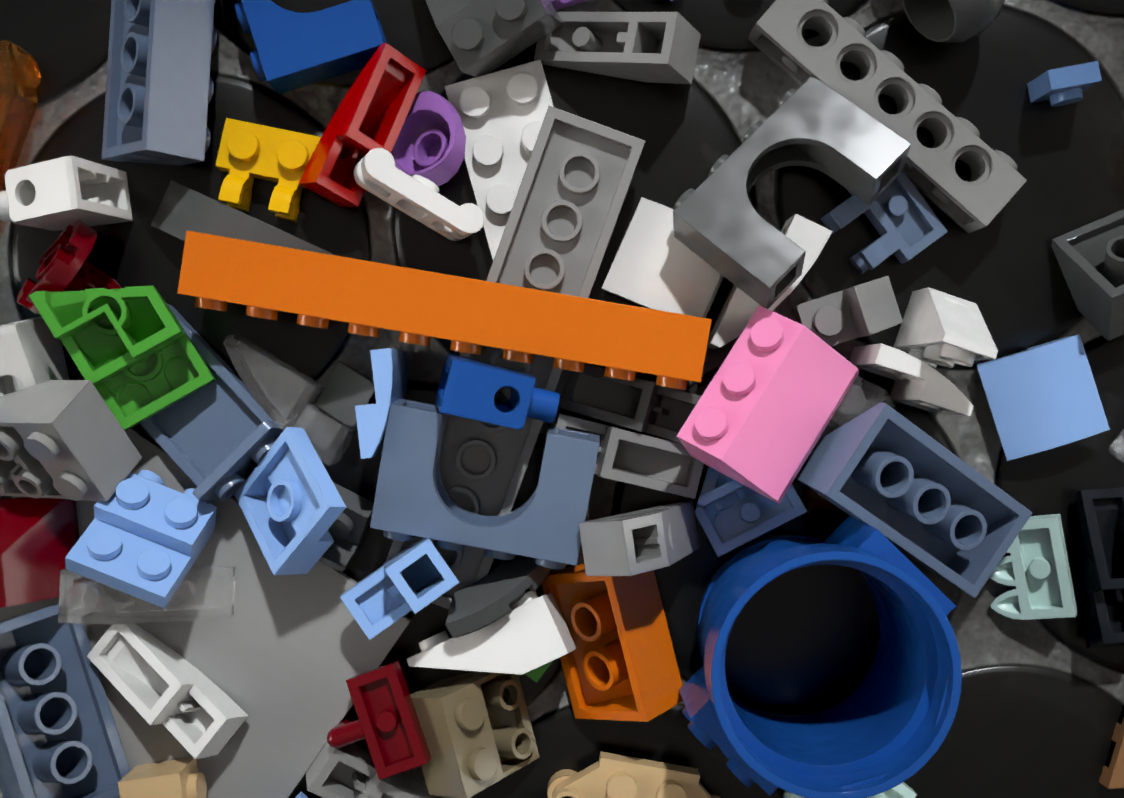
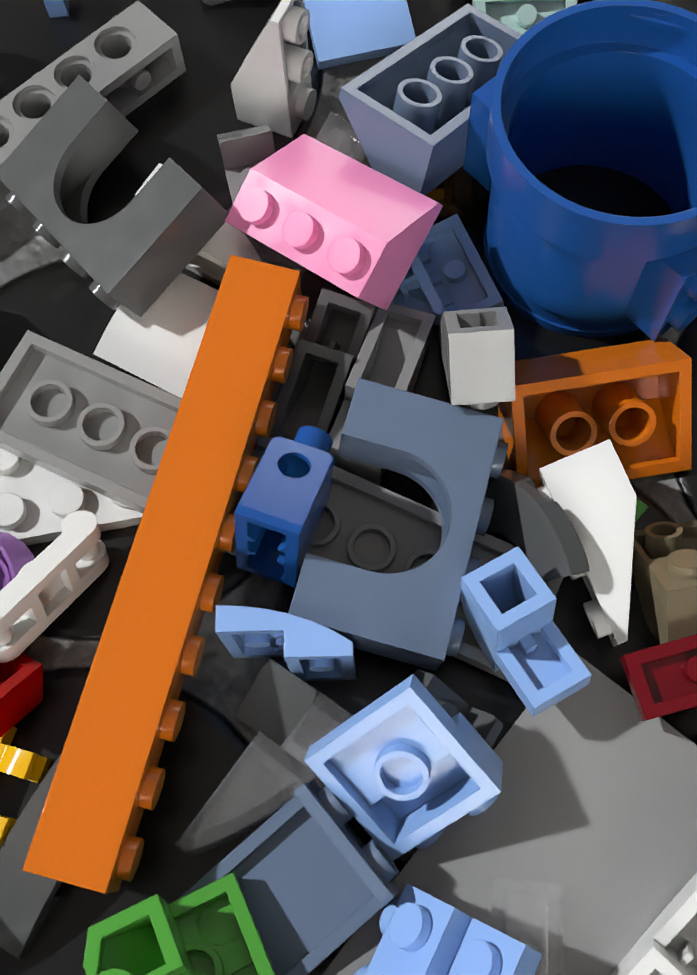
camera: 75 degrees left, 20 degrees down
sand blue plate [820,171,948,274] -> none
white slope [850,343,974,416] -> none

